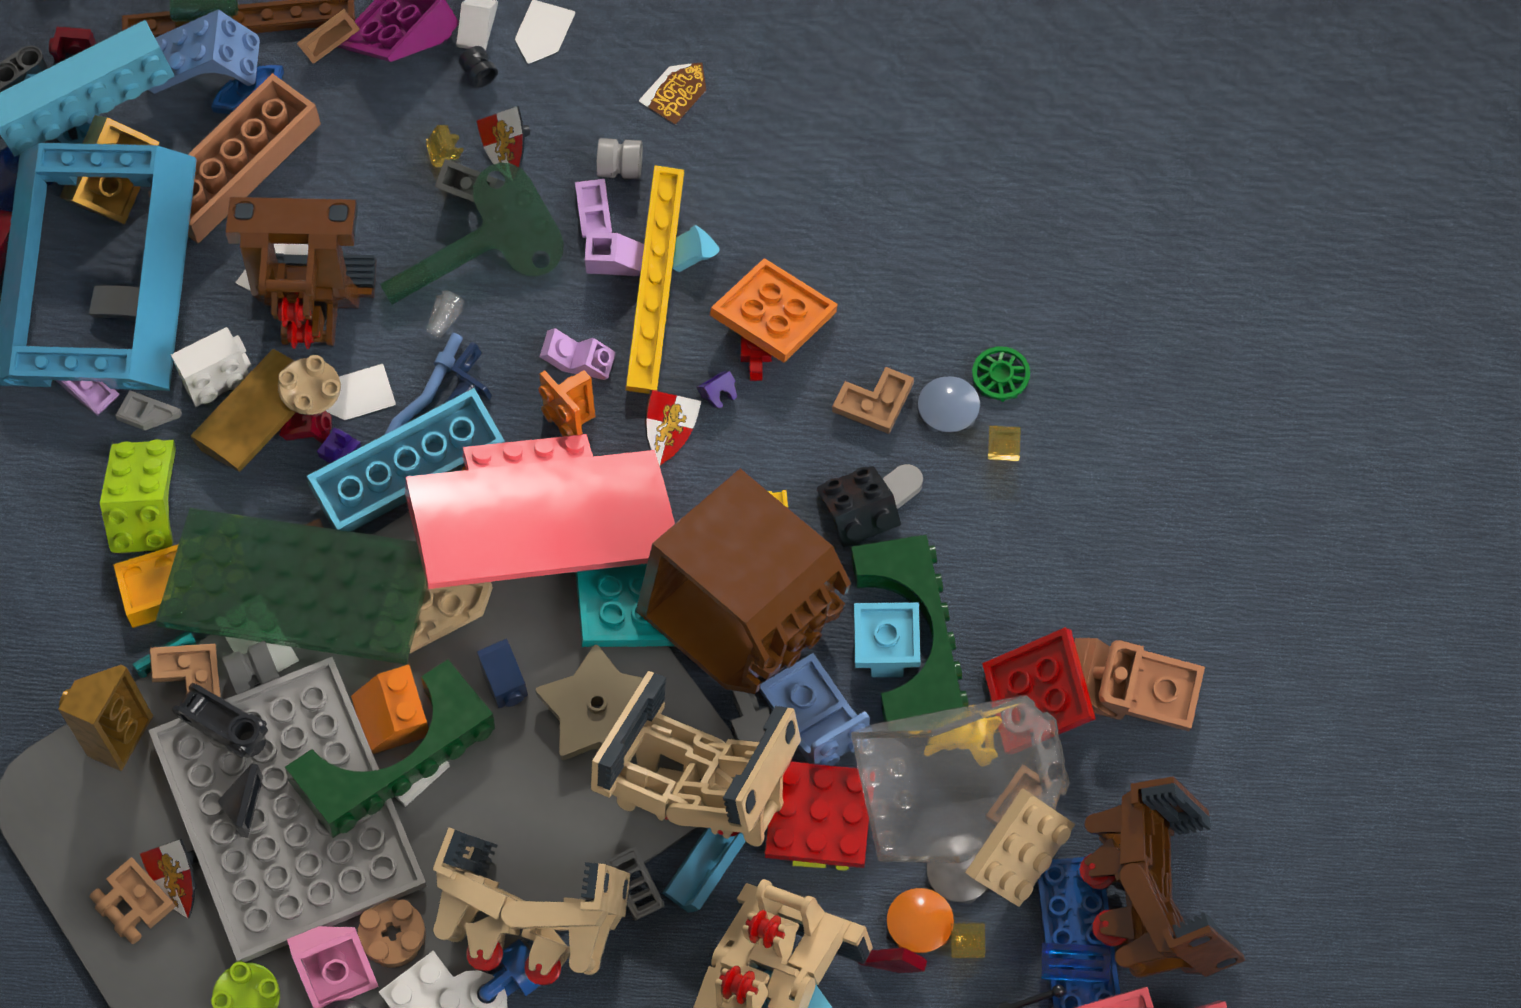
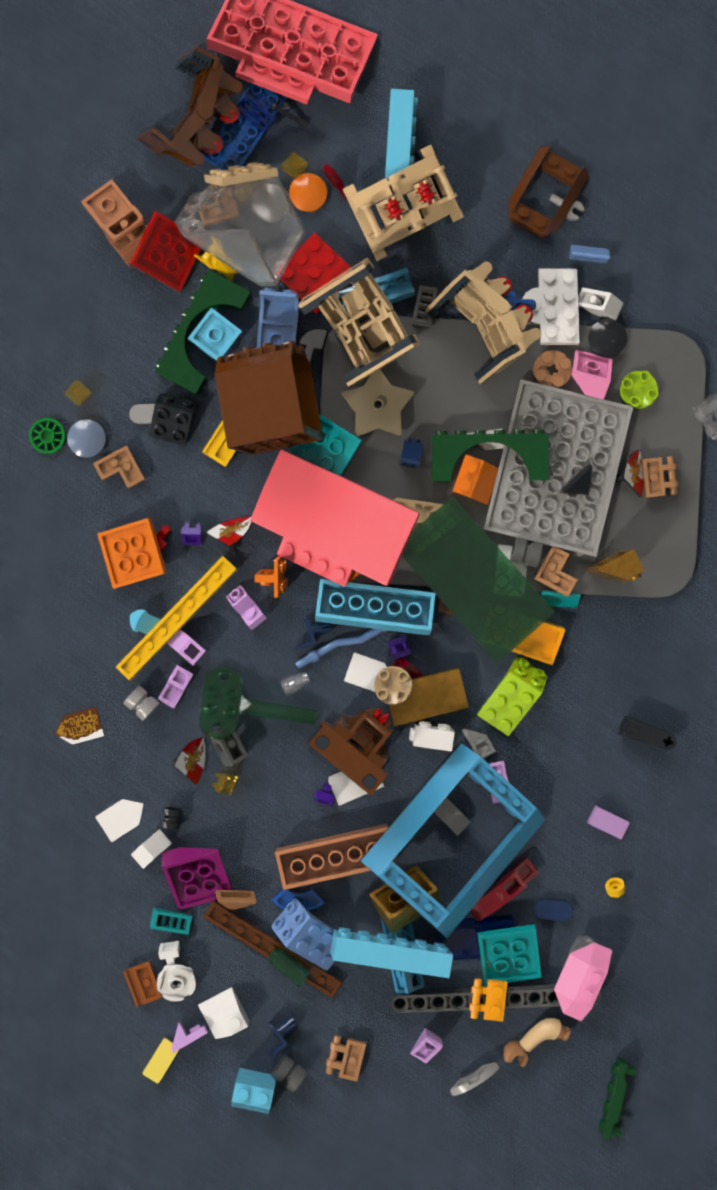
camera: 145 degrees left, 25 degrees up
dark red bracket [49,26,96,64] -> none
black piece [172,683,268,759] -> none

